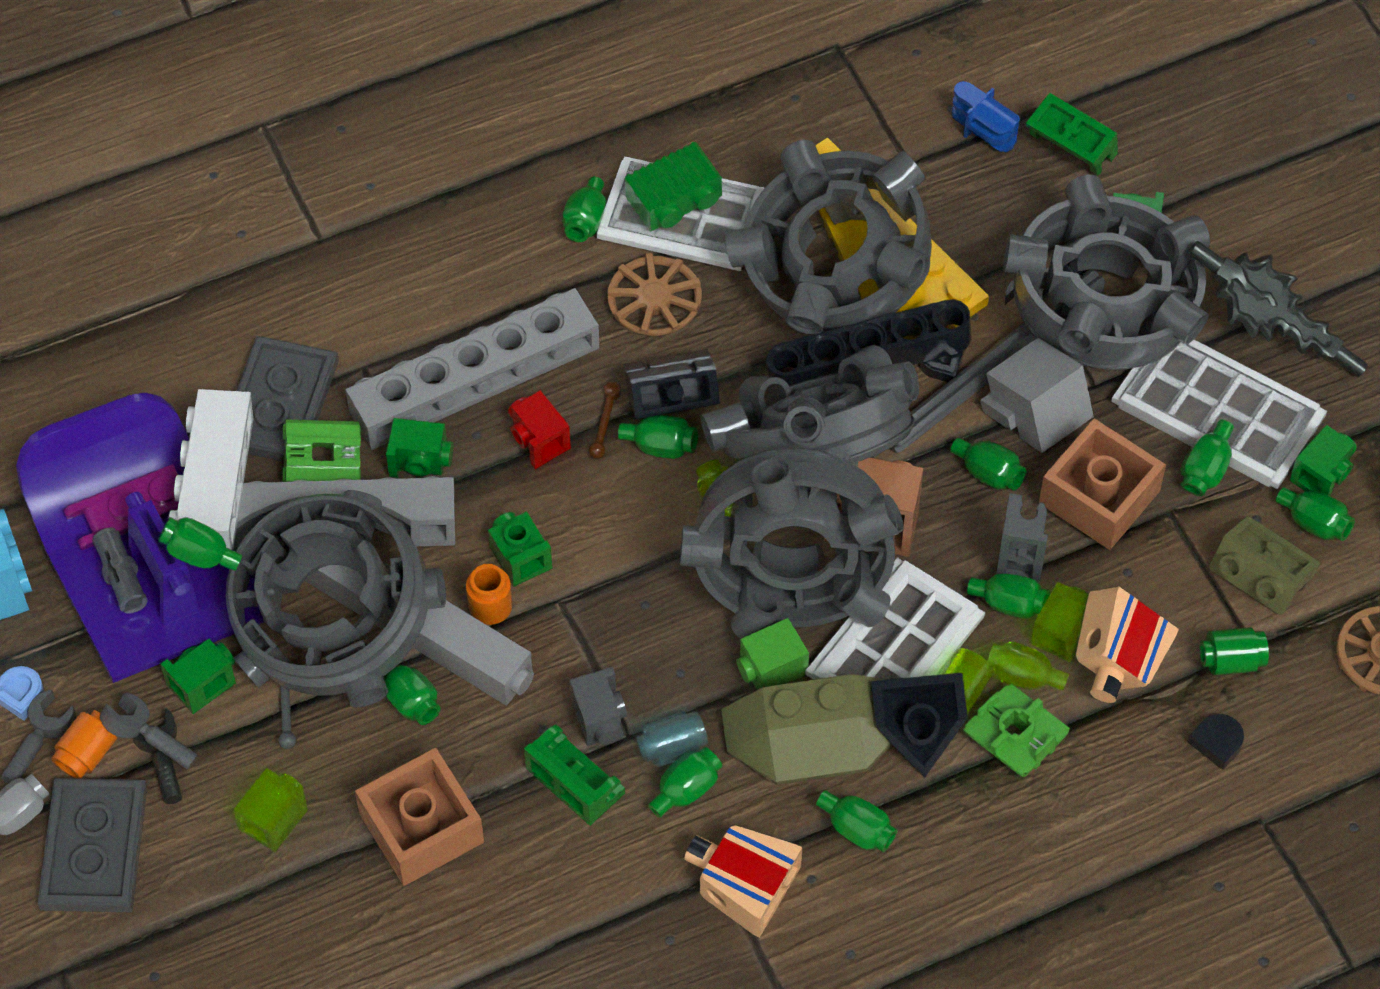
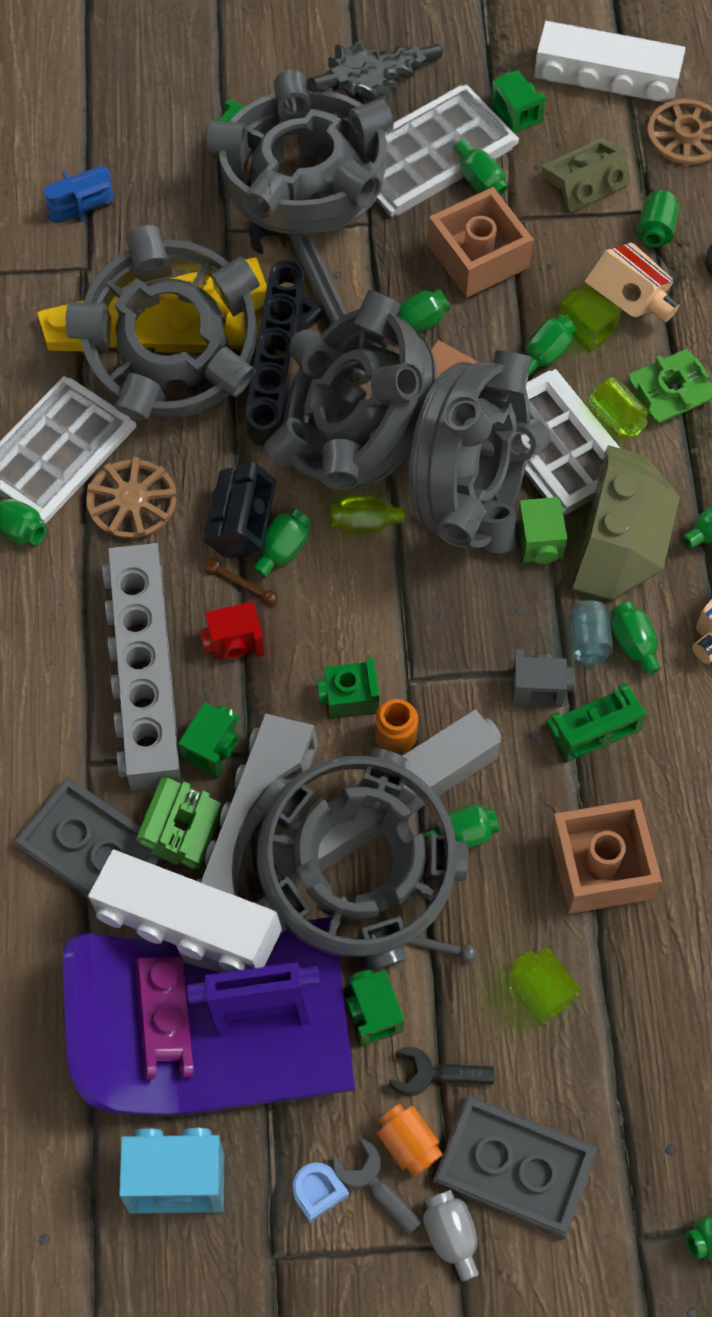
camera: 70 degrees left, 5 degrees up
dark grey pin [92,528,148,614] -> none
dark grey piece [100,692,198,770] -> none
green plant [158,517,242,571] -> none
green brick [625,142,722,232] -> none
black slope [871,673,968,778] -> none
light grey plate [980,338,1094,453] -> none
clear neon green plant [985,641,1069,691] -> none
dark grey hinge [996,493,1048,584] -> none
green hinge [1026,92,1118,175] -> none
green plant [1276,487,1355,541] -> none

